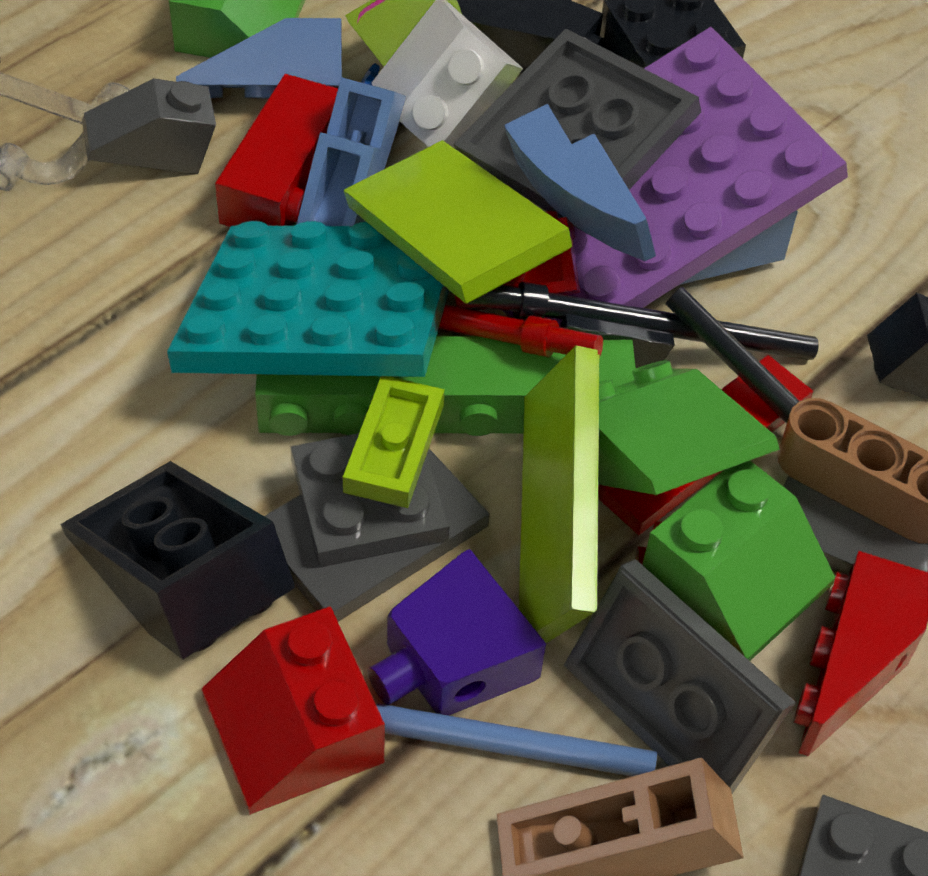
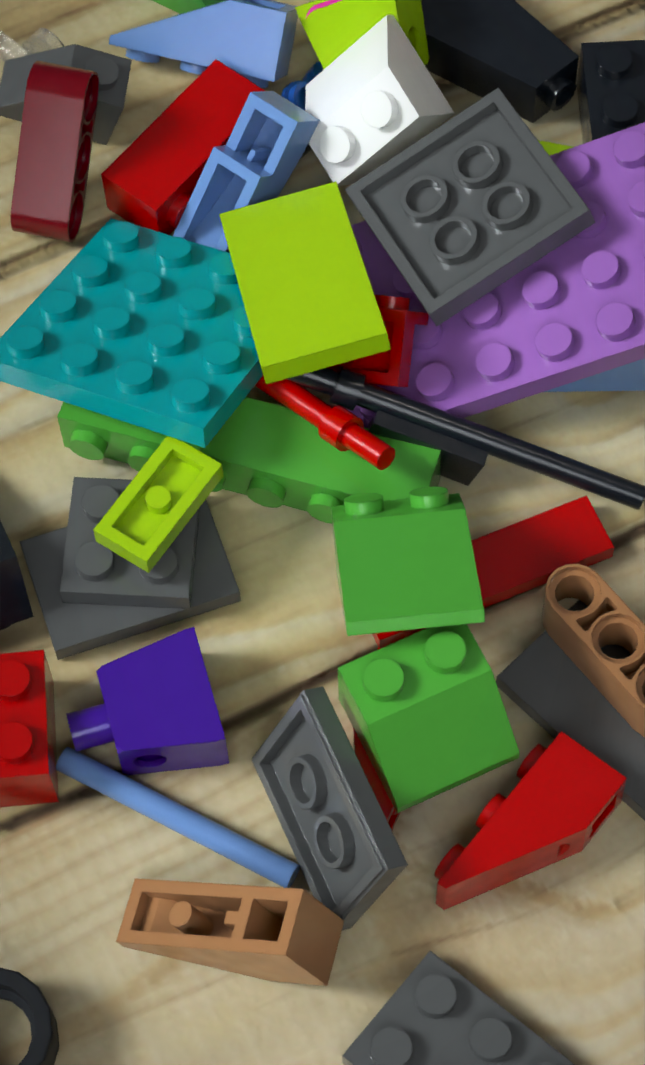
camera: 25 degrees right, 10 degrees up
medium blue slope [504,104,656,261] -> none
lime tile [519,346,599,643] -> none
black bar [665,287,799,423] -> none
none -> dark red beam [11,61,99,242]

